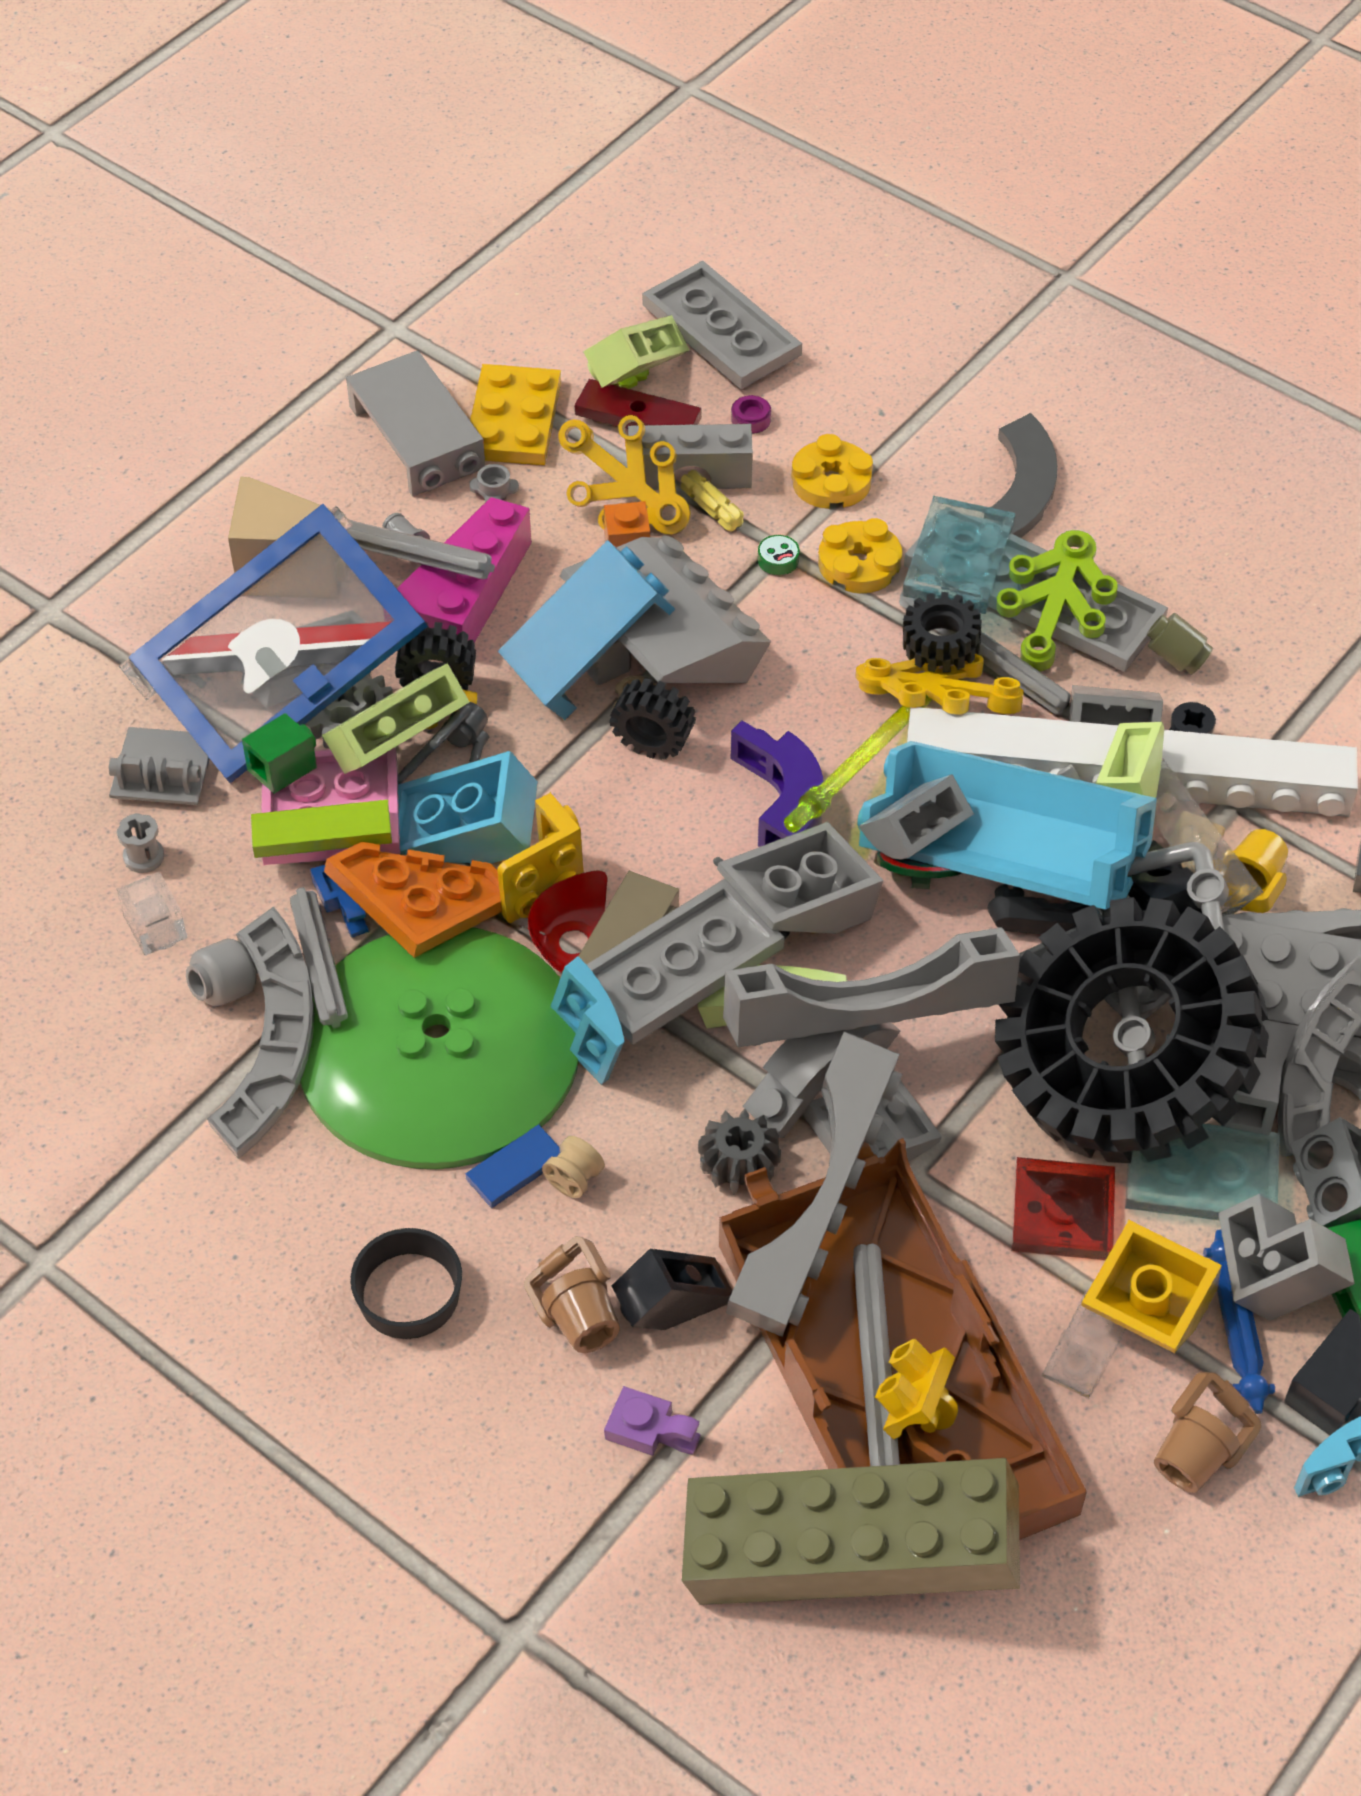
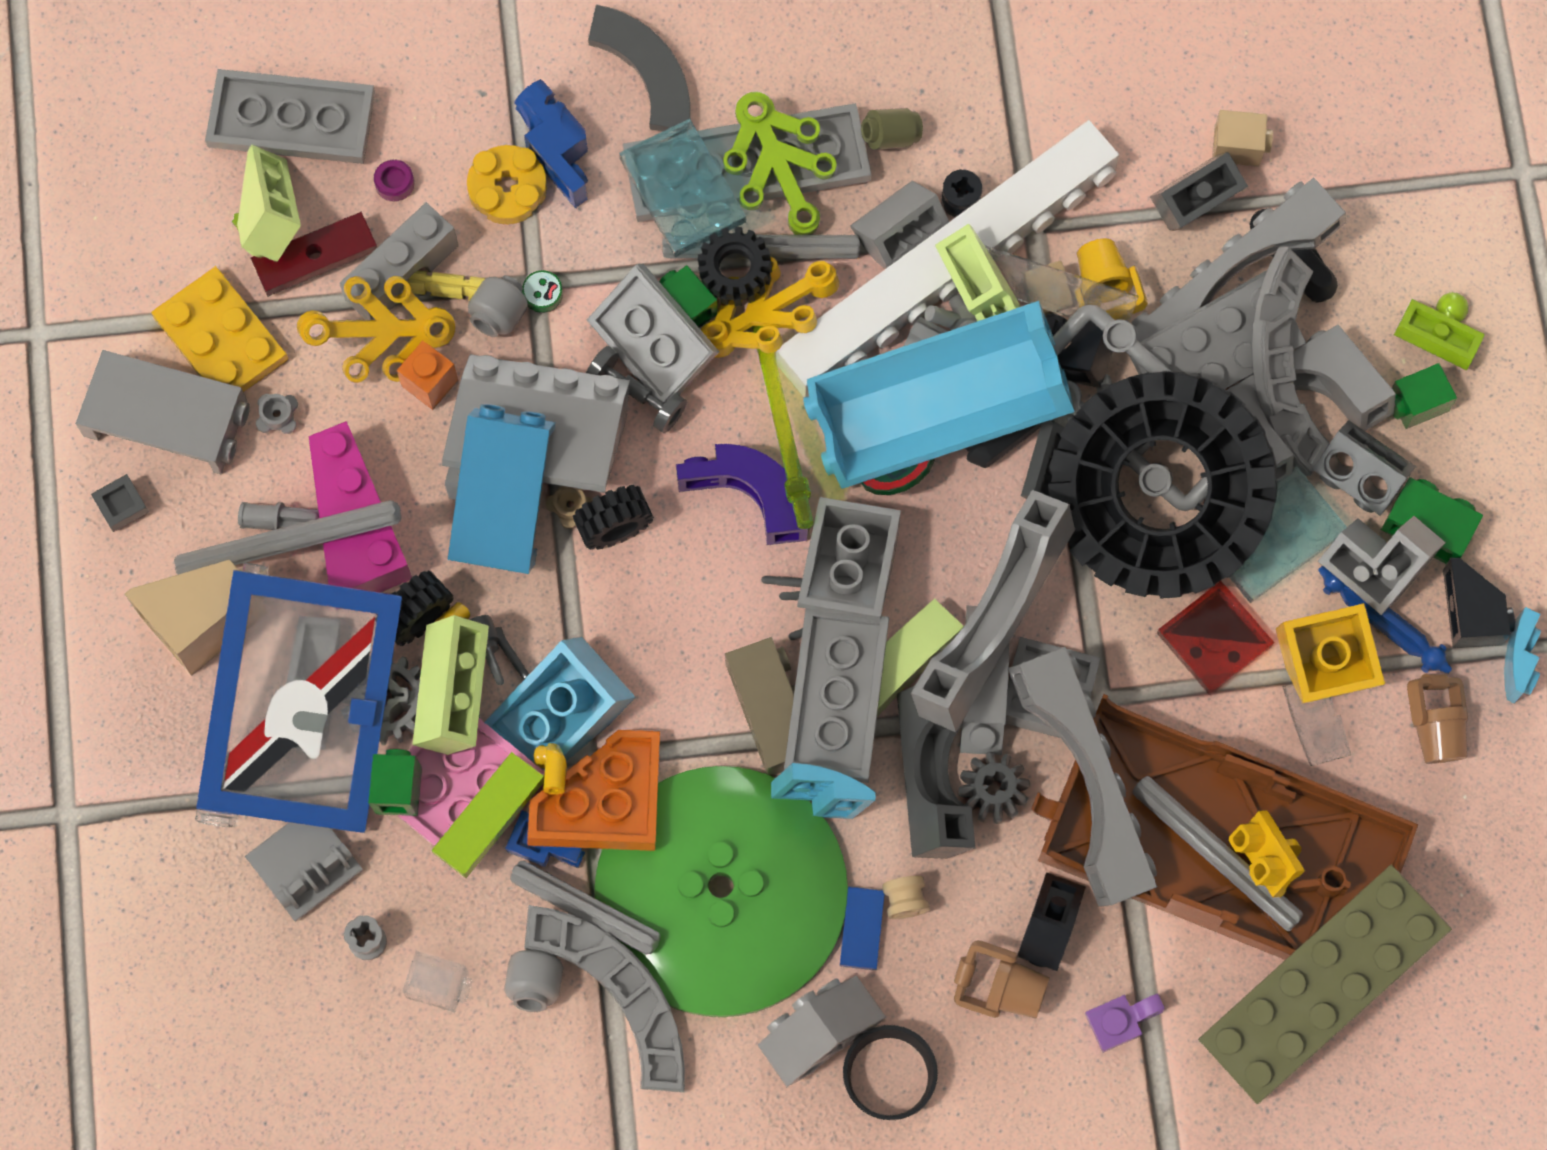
camera: 45 degrees left, 20 degrees up
yellow bracket [497,792,584,923] -> none
red piece [528,870,608,973] -> none
yellow plate [818,518,902,594] -> none
light grey brick [859,774,974,859] -> none
none -> dark grey plate [91,474,149,532]
none -> light grey head [468,275,528,337]
none -> blue plate [514,79,588,208]
none -> yellow arm [534,743,567,795]
none -> dark grey wheel [586,346,687,434]
none -> light grey tile [587,264,719,404]
none -> green brick [659,265,718,328]
none -> light grey brick [758,975,886,1087]
none -> dark grey arch [897,686,976,859]

